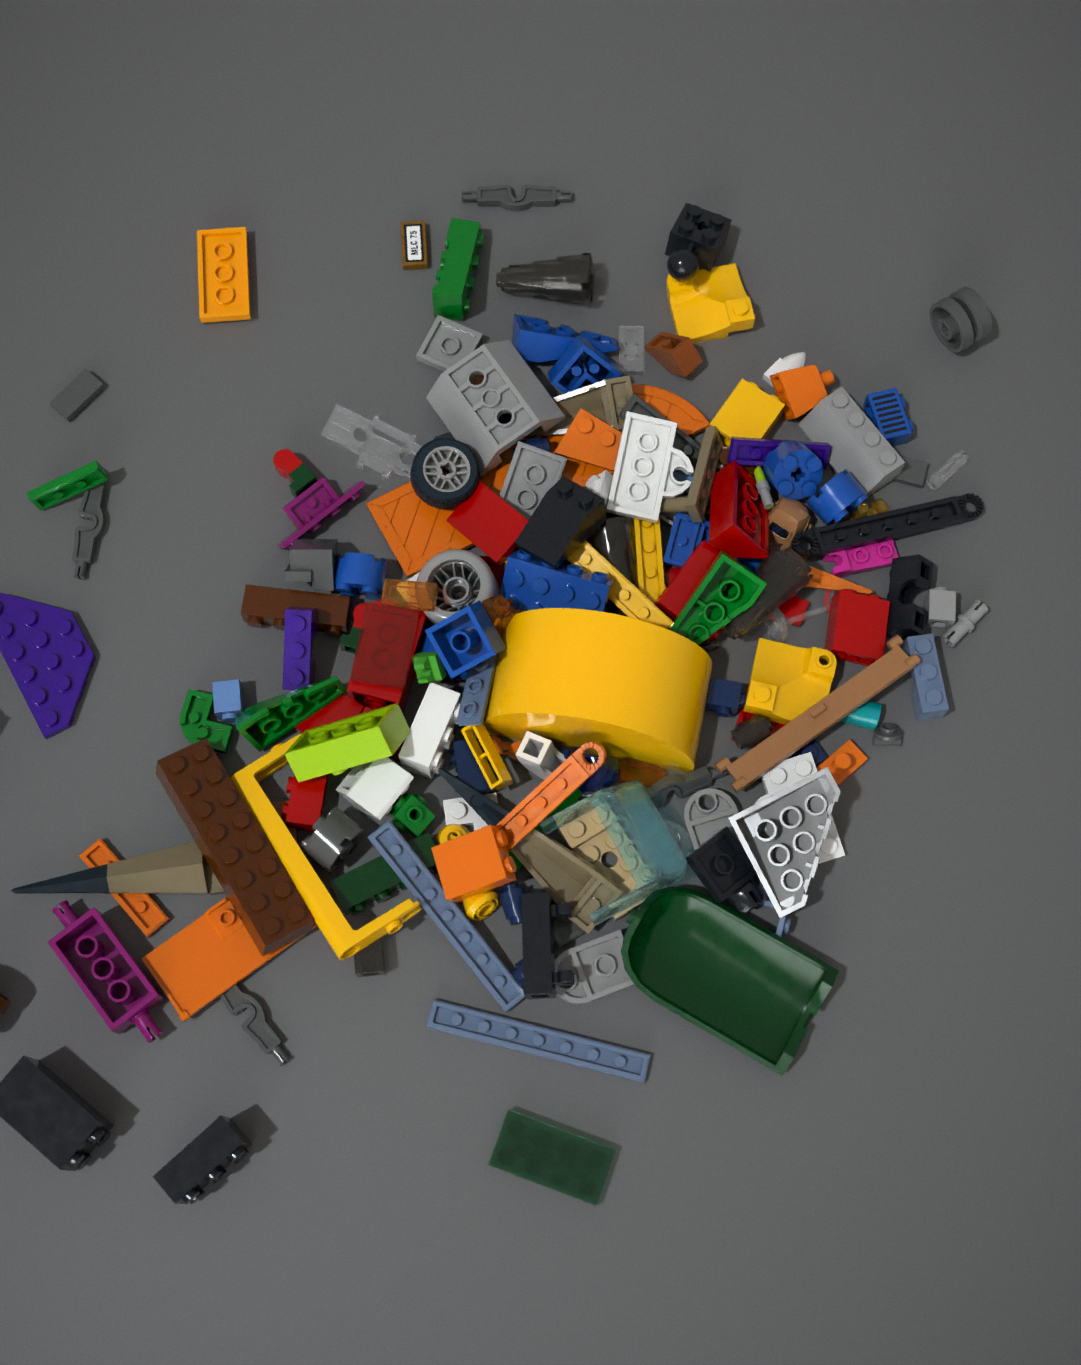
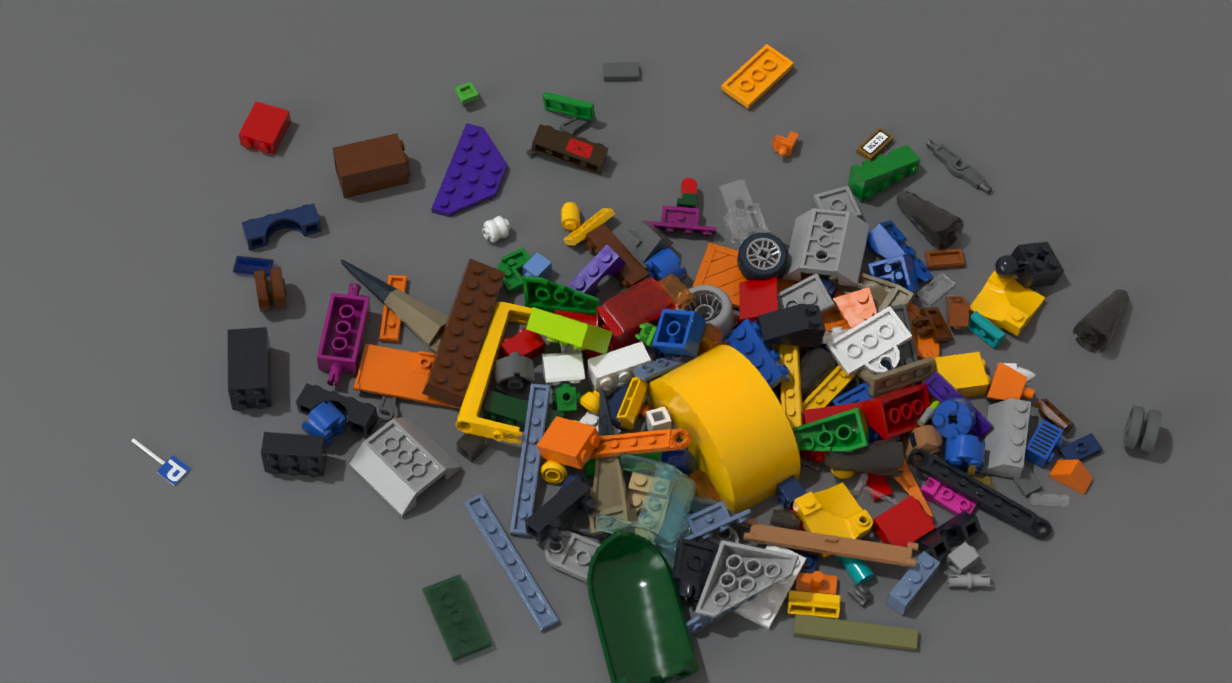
camera: 45 degrees right, 15 degrees down
none -> piece [132,439,191,486]
none -> black arch [296,383,379,436]
none -> blue brick [302,401,347,447]
none -> light grey slope [349,417,462,517]
none -> white piece [482,216,511,242]
none -> dark brown brick [531,124,609,174]
none -> yellow brick [561,202,580,230]
none -> yellow plate [563,208,615,246]
none -> yellow cone [580,390,600,415]
none -> sand blue bracket [676,501,752,546]
none -> orange piece [772,131,799,157]
none -> yellow piece [787,590,840,618]
none -> olive tile [793,614,918,651]
none -> reddish brown hinge [912,307,953,343]
none -> dark orange tile [924,248,965,270]
none -> teal brick [967,311,1007,349]
none -> reddish brown plate [1035,399,1075,431]
none -> orange slope [1048,460,1093,495]
none -> dark blue plate [1058,433,1102,461]
none -> clear smoke cone [1073,289,1130,353]

